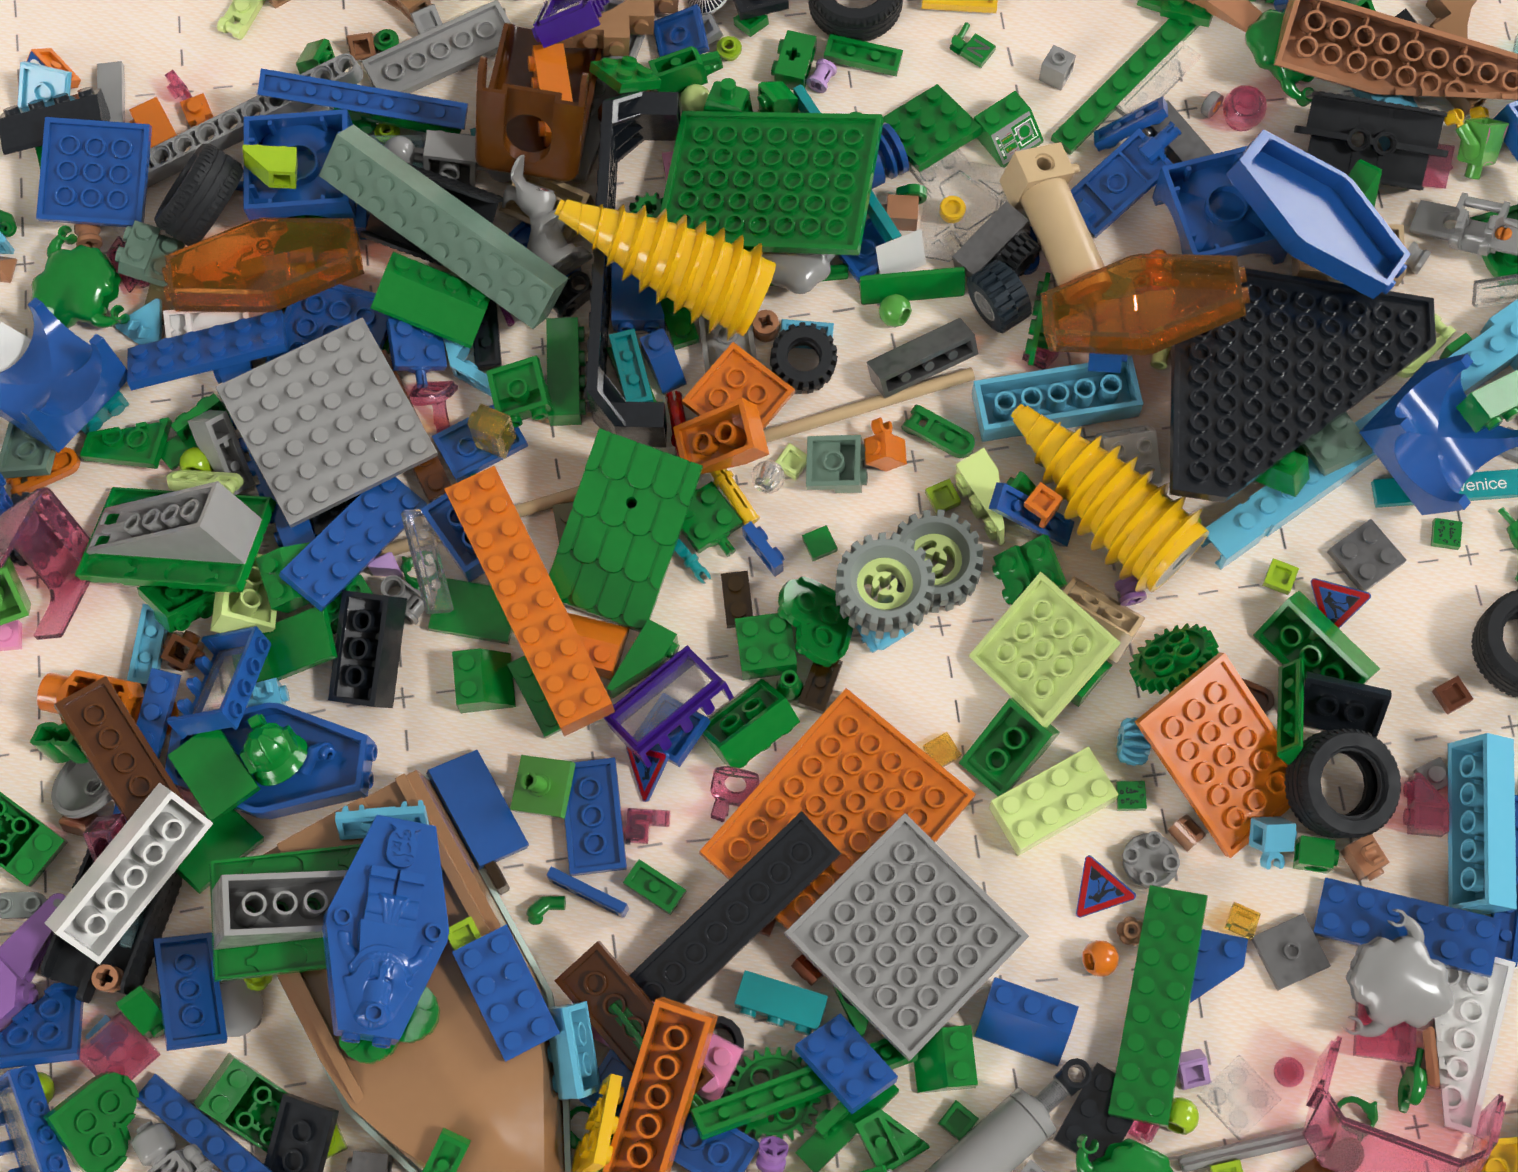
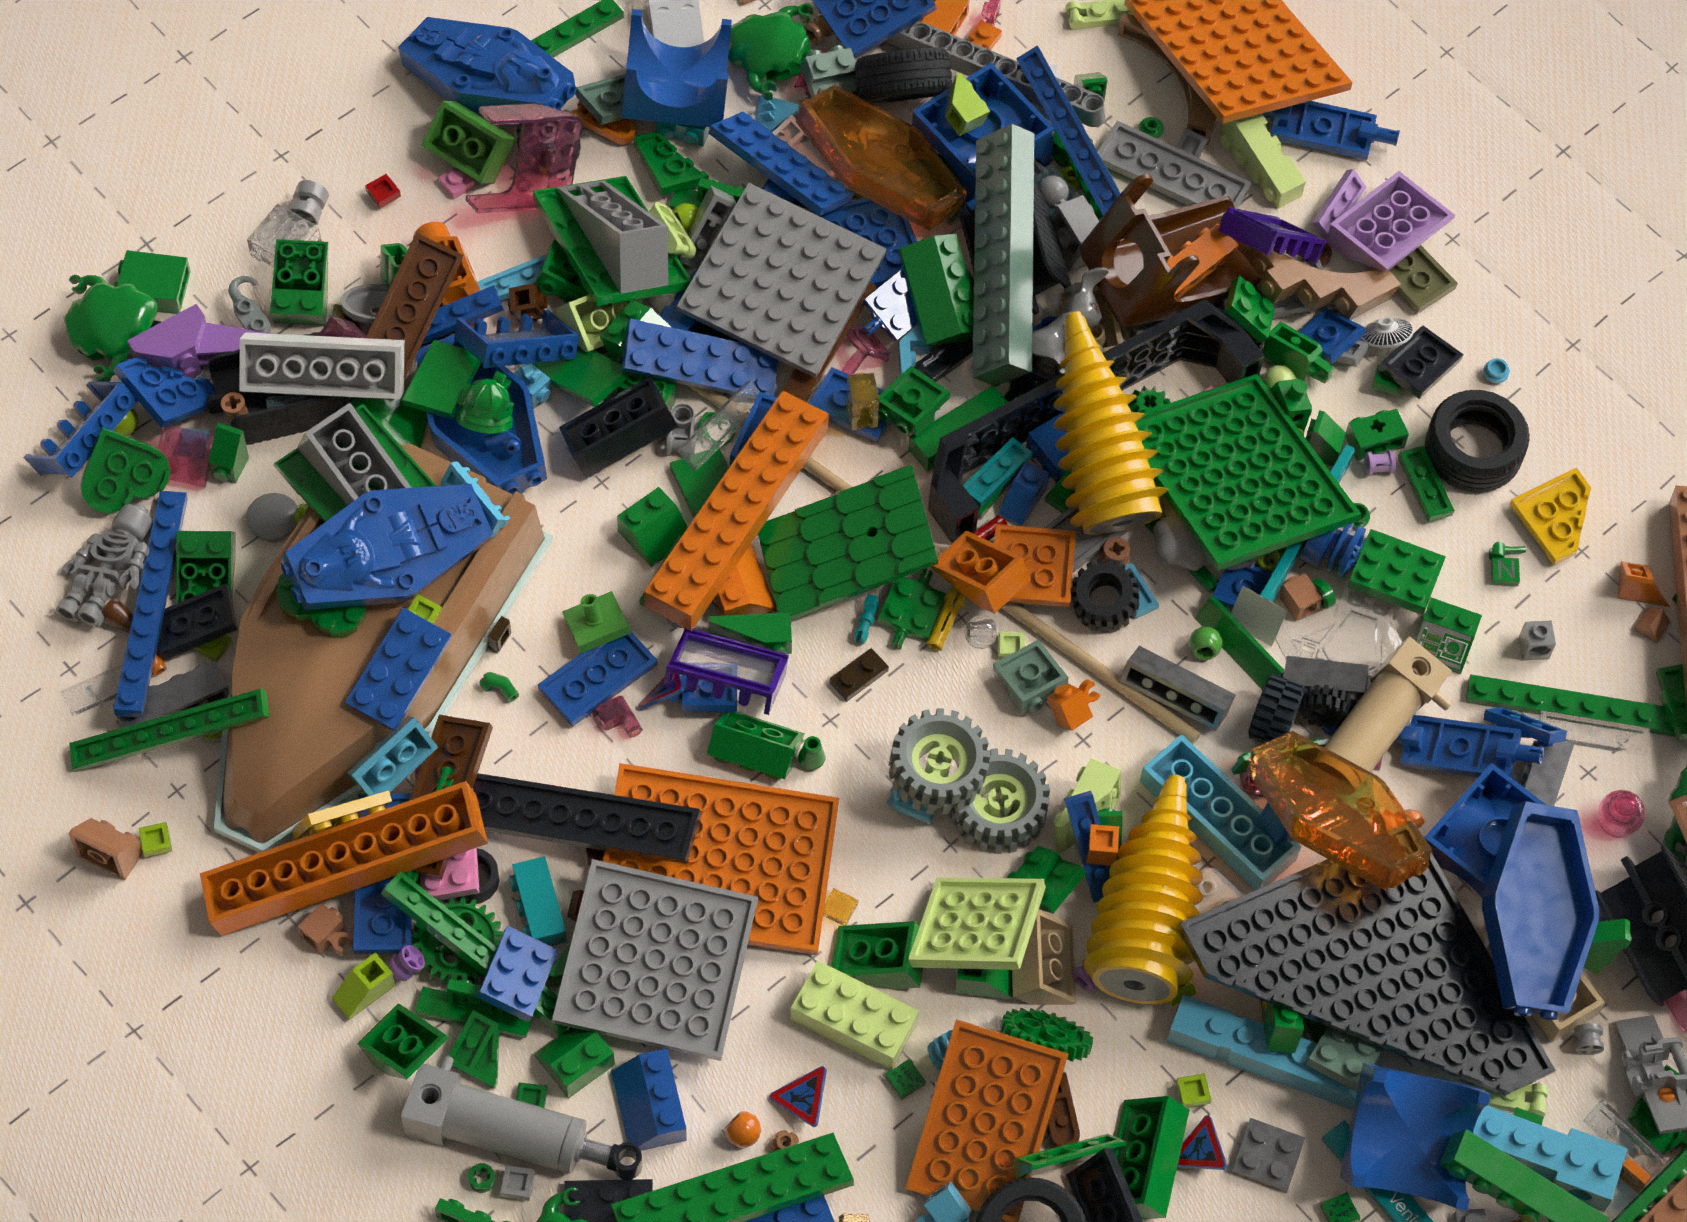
camera: 50 degrees right, 10 degrees down
blue plate [153,932,228,1051] -> none
nougat slope [346,32,376,60] -> none
lavender slope [368,552,404,577] -> none
blue tile [426,750,529,870] -> none
blue tile [547,866,629,918] -> none
green plate [623,859,687,915] -> none
clear pink piece [710,766,760,822] -> none
lime plate [717,36,742,61] -> none
green brick [735,613,797,680] -> none
blue plate [742,521,785,577] -> none
green plate [777,576,853,667] -> none
dark brown plate [798,660,843,714] -> none
green tile [802,525,838,561] -> none
green plate [901,404,975,459] -> none
lime plate [925,478,962,516] -> none
yellow tile [939,196,966,223] -> none
light grey dish [1122,831,1180,888] -> none
nougat slope [1168,814,1206,852] -> none
light grey tile [1200,91,1224,118] -> none

